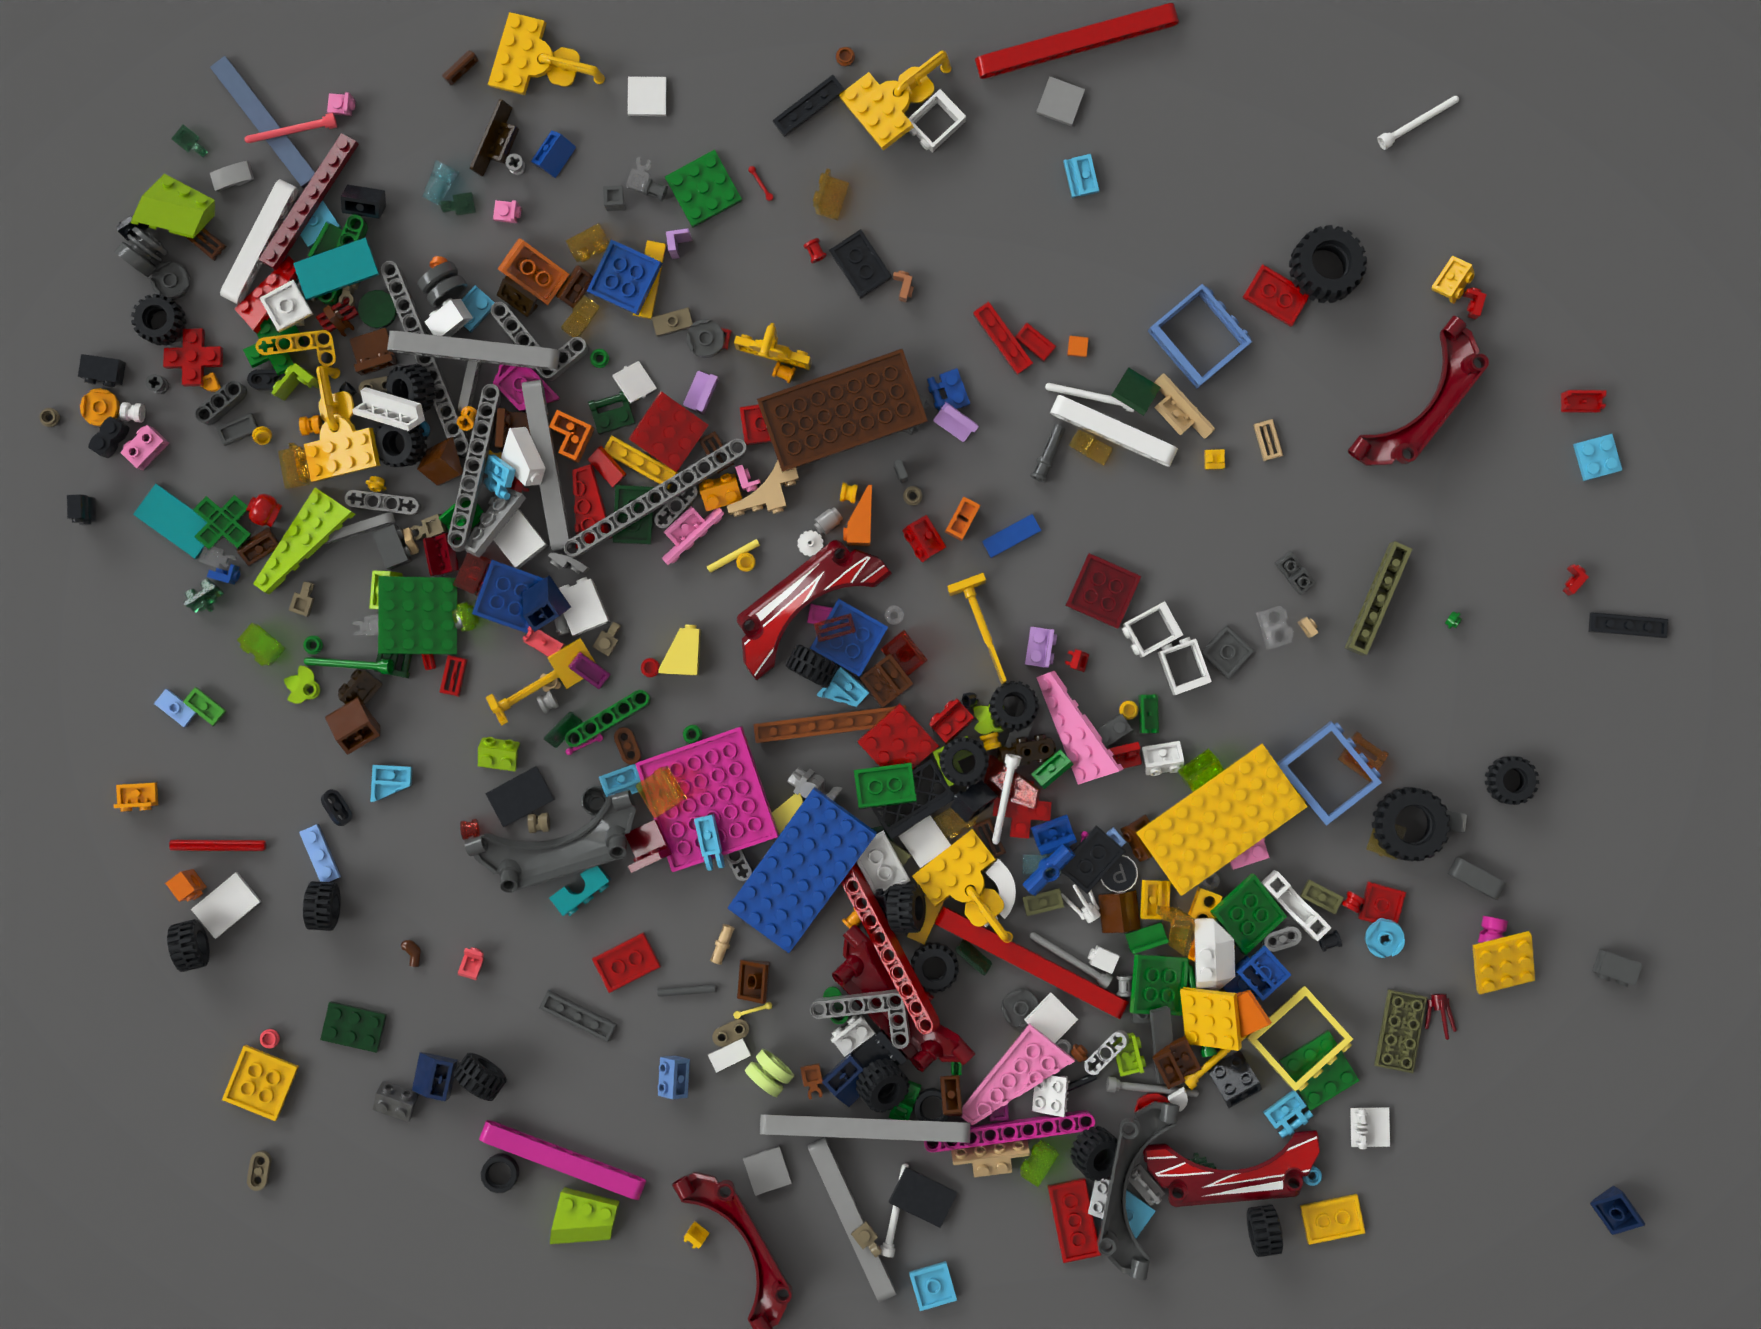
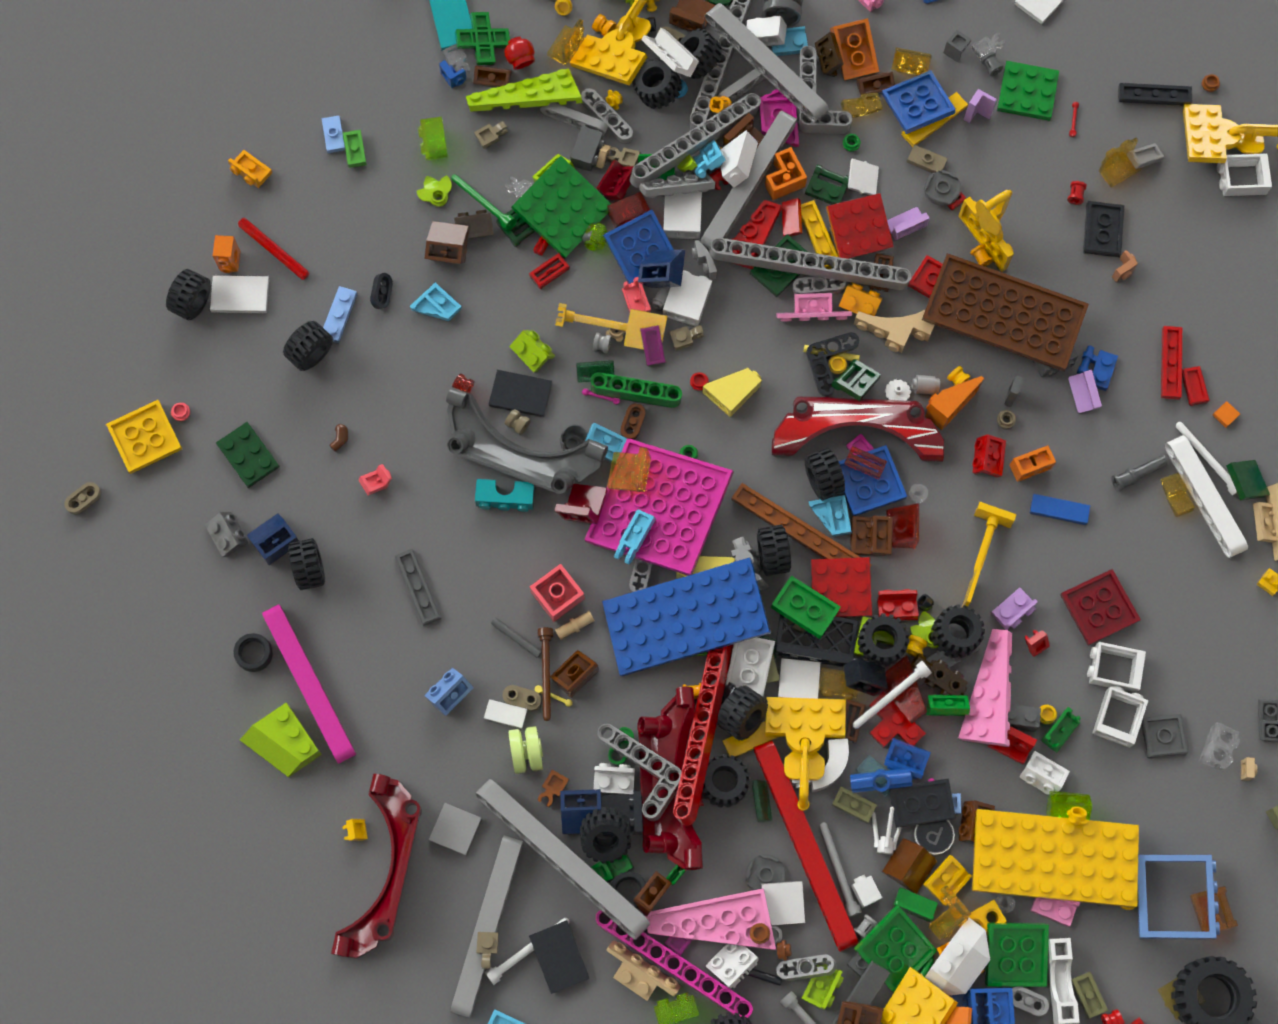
camera: 40 degrees right, 15 degrees down
clear green hips [184,578,224,613] -> none
green plate [303,636,323,655] -> none
reddish brown slope [417,437,463,486] -> none
red tile [592,932,661,993] -> none
bright pink bracket [735,465,761,492] -> none
none -> coral brick [529,564,585,622]
none -> reddish brown piece [538,627,553,721]
none -> lime tile [677,154,698,173]
none -> dark orange plate [750,923,770,944]
none -> black tyre [757,525,791,576]
none -> black beam [806,332,860,397]
none -> plate [832,359,881,401]
none -> yellow plate [1067,807,1088,825]
none -> light grey tile [1126,143,1165,169]

